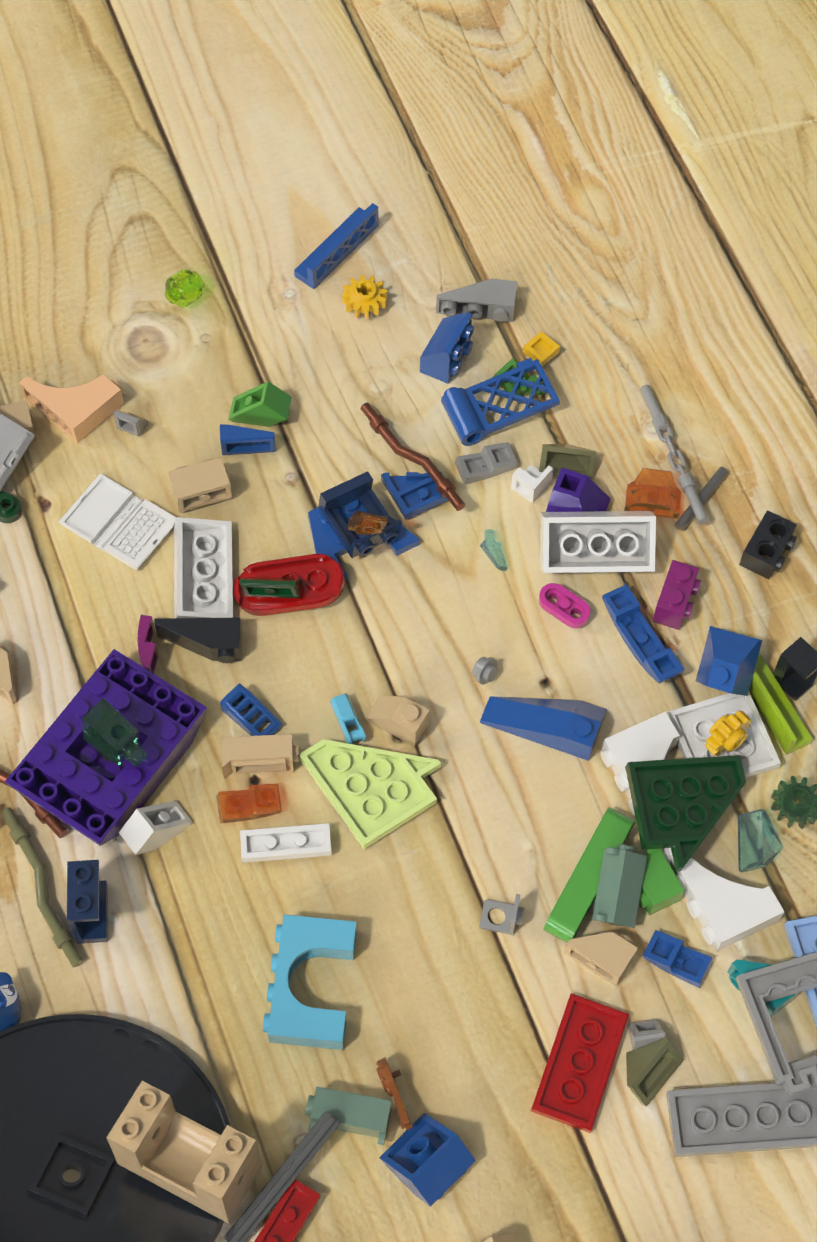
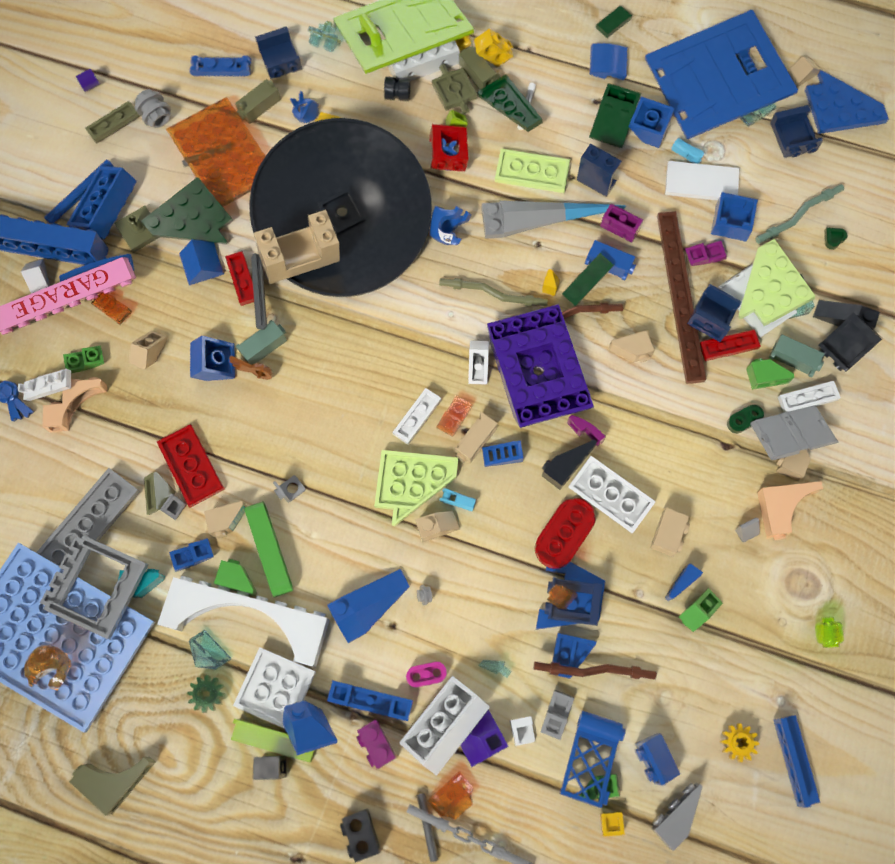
camera: 135 degrees right, 10 degrees up
white piece [59,474,177,570] -> none
dark blue panel [67,860,108,944] -> none
clear green torso [82,698,148,767] -> none
dark green slope [240,577,302,598] -> none
medium azure arch [263,914,357,1050] -> none
olive slope [539,444,596,478] -> none
sand green brick [592,844,647,928] -> none
dark green wing [625,755,746,872] -> none
yellow gear [704,710,752,756] -> none

